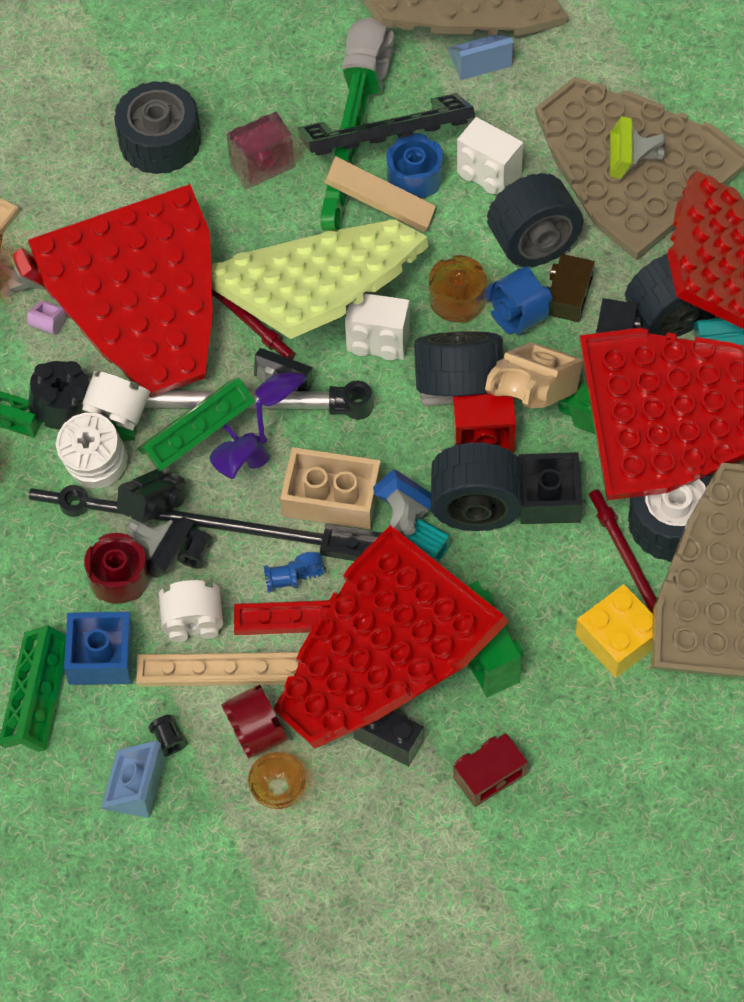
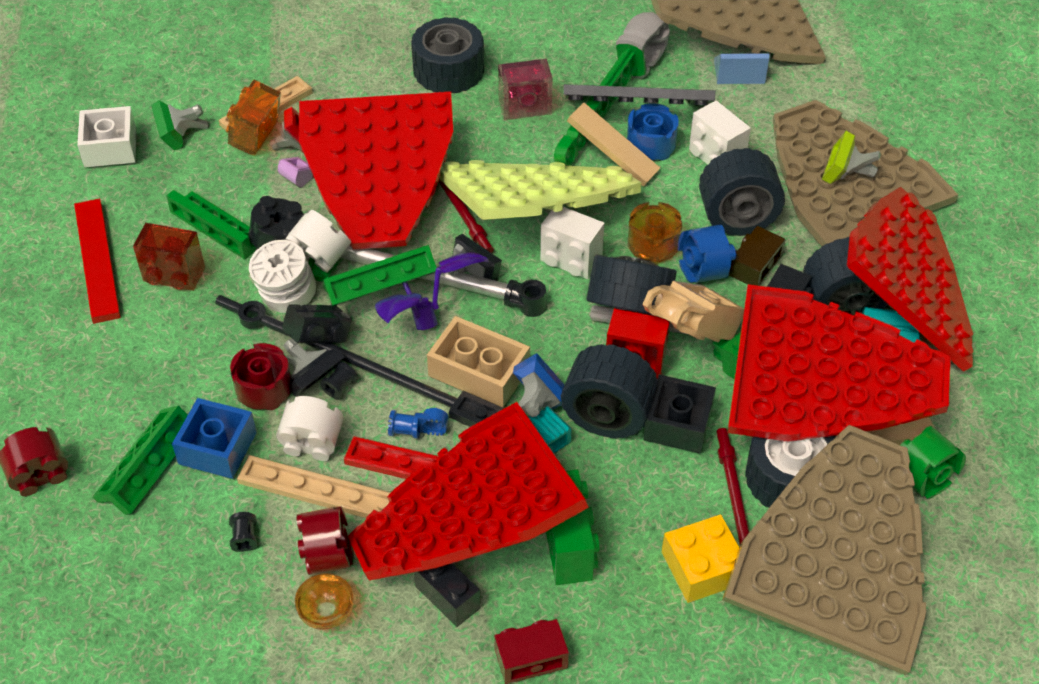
camera: 15 degrees right, 10 degrees down
medium blue slope [101,740,165,818] -> none

